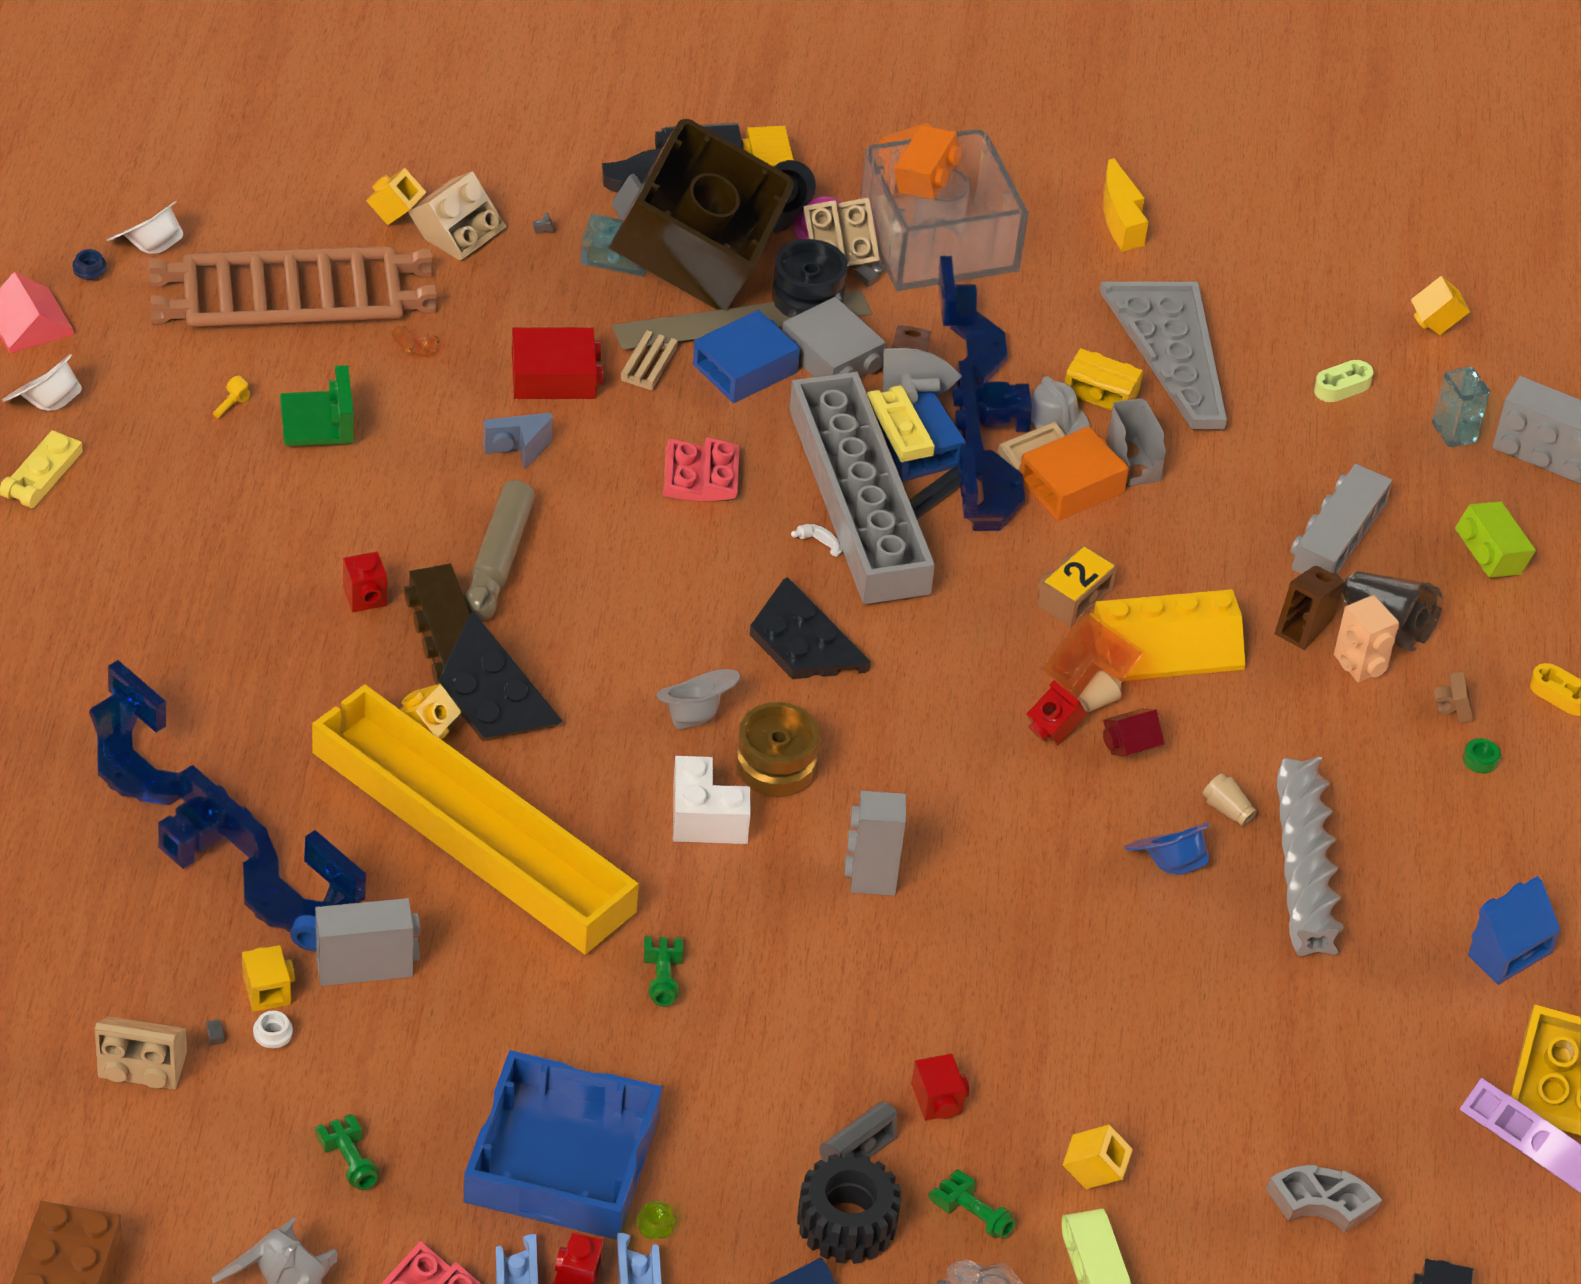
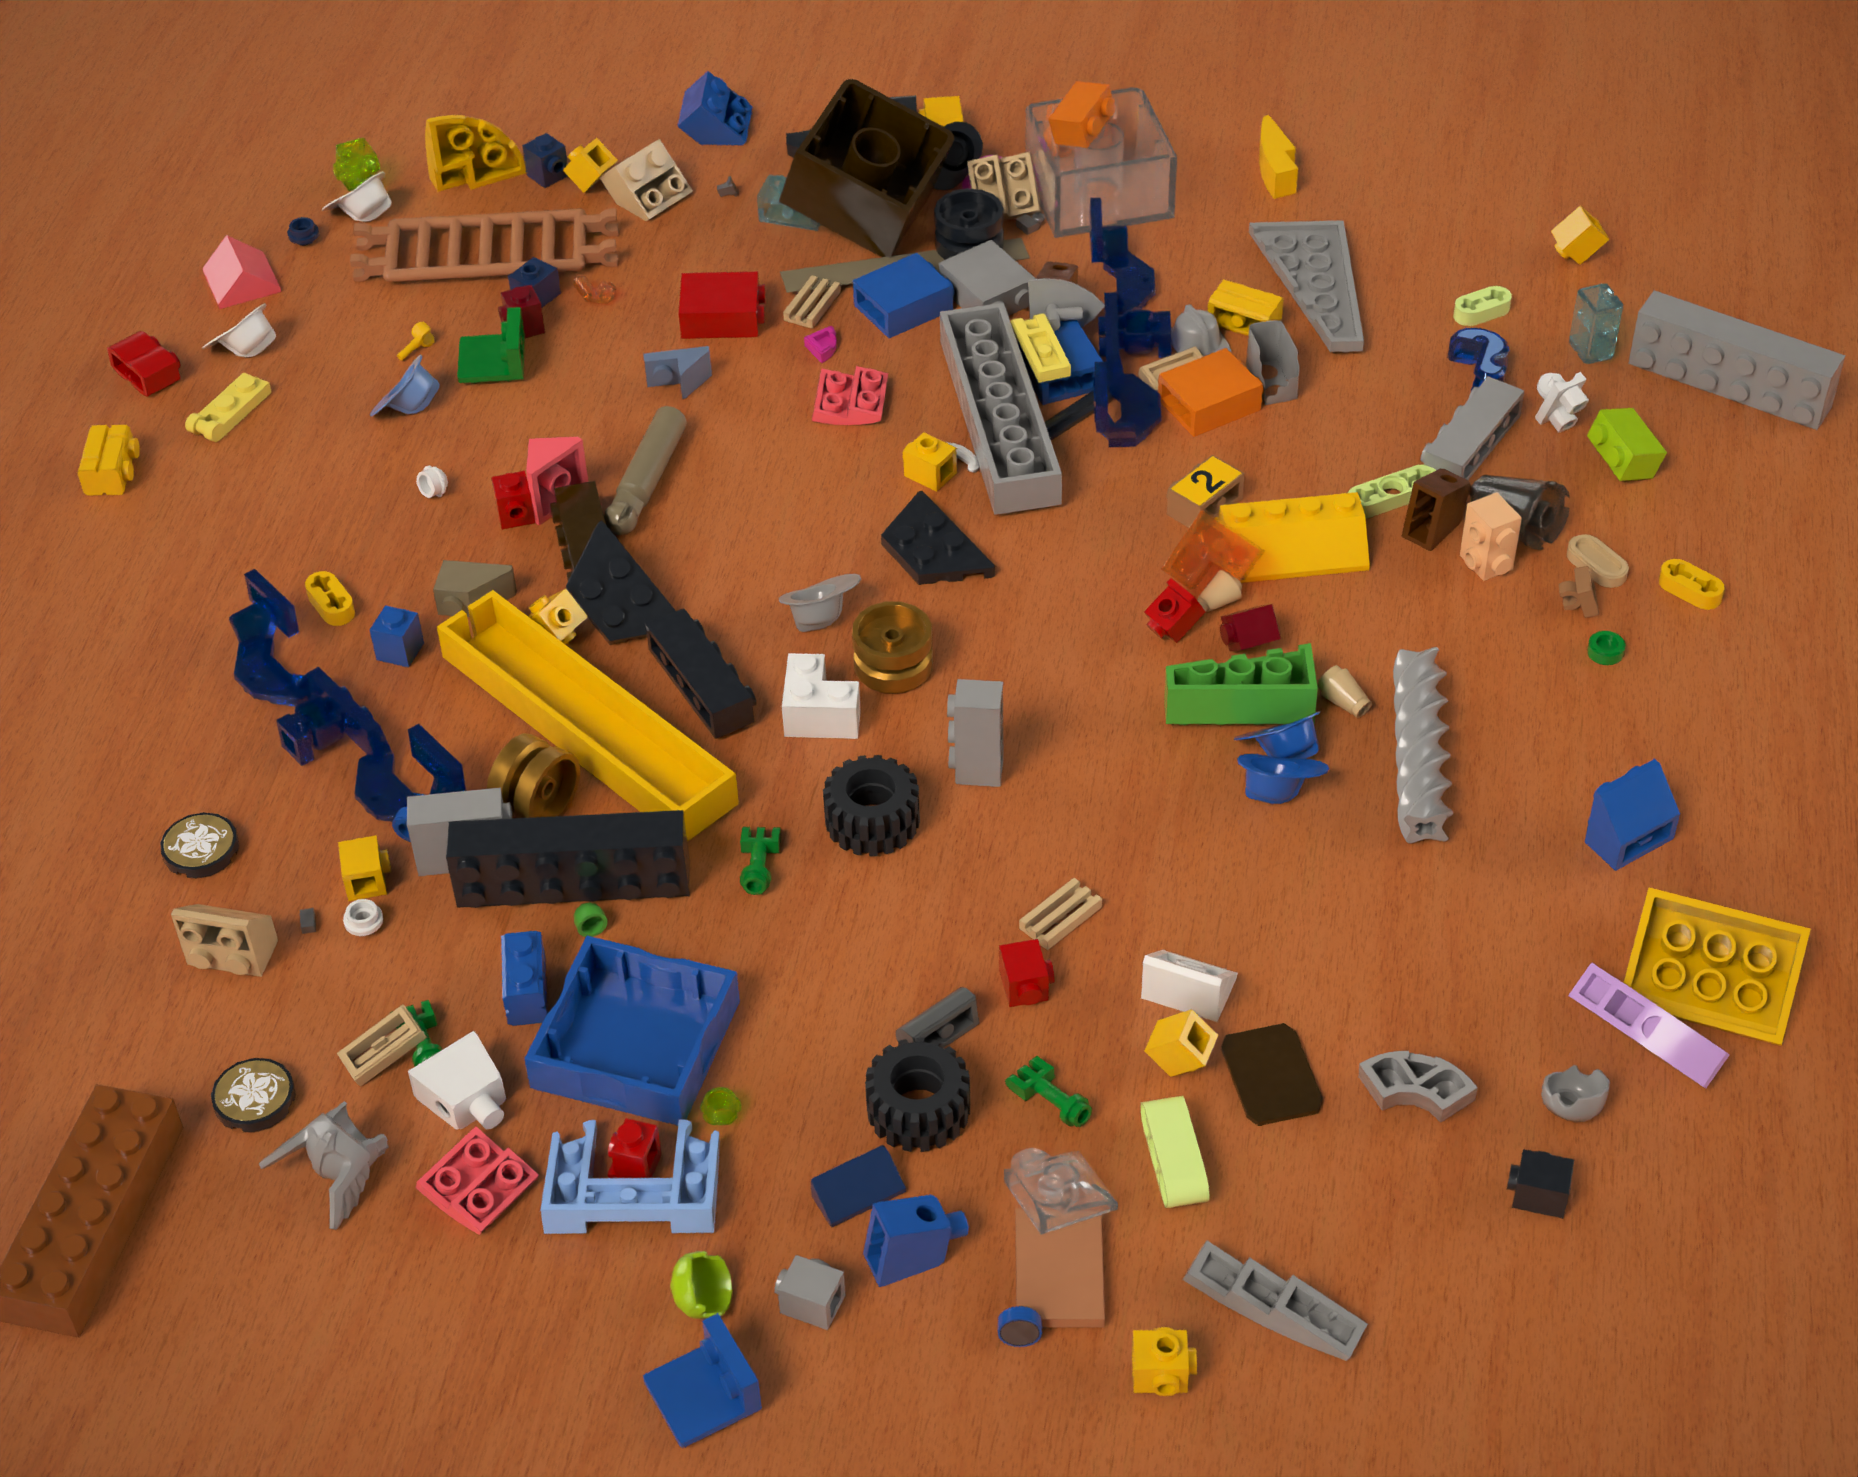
camera: 10 degrees right, 0 degrees up
none -> tile [160,812,239,879]
none -> tile [211,1058,296,1133]
none -> yellow beam [305,571,355,626]
none -> clear neon green brick [333,137,380,192]
none -> tan tile [337,1004,427,1087]
none -> medium blue piece [370,354,440,416]
none -> blue brick [370,605,424,667]
none -> white torso [408,1031,506,1129]
none -> white plate [417,465,448,498]
none -> yellow brick [425,115,526,192]
none -> dark tan slope [433,560,517,617]
none -> black brick [446,810,690,908]
none -> pearl gold wheel [487,733,581,818]
none -> dark red brick [498,284,545,339]
none -> blue brick [501,930,548,1026]
none -> dark blue brick [508,257,561,308]
none -> dark blue brick [522,133,568,188]
none -> coral slope [526,437,588,525]
none -> bright green hinge [574,903,608,937]
none -> black brick [645,608,756,739]
none -> blue slope [678,71,753,145]
none -> dark pink tile [804,326,837,363]
none -> black tyre [823,755,920,856]
none -> yellow brick [902,432,957,492]
none -> tan tile [1019,878,1102,950]
none -> white slope [1141,950,1238,1022]
none -> bright green wedge [1164,643,1318,725]
none -> dark brown piece [1221,1023,1322,1126]
none -> blue piece [1237,754,1329,804]
none -> yellowish green beam [1348,465,1436,518]
none -> clear blue animal [1448,328,1509,391]
none -> white hips [1535,372,1589,433]
none -> light grey hair [1541,1065,1610,1122]
none -> tan tile [1567,535,1629,588]

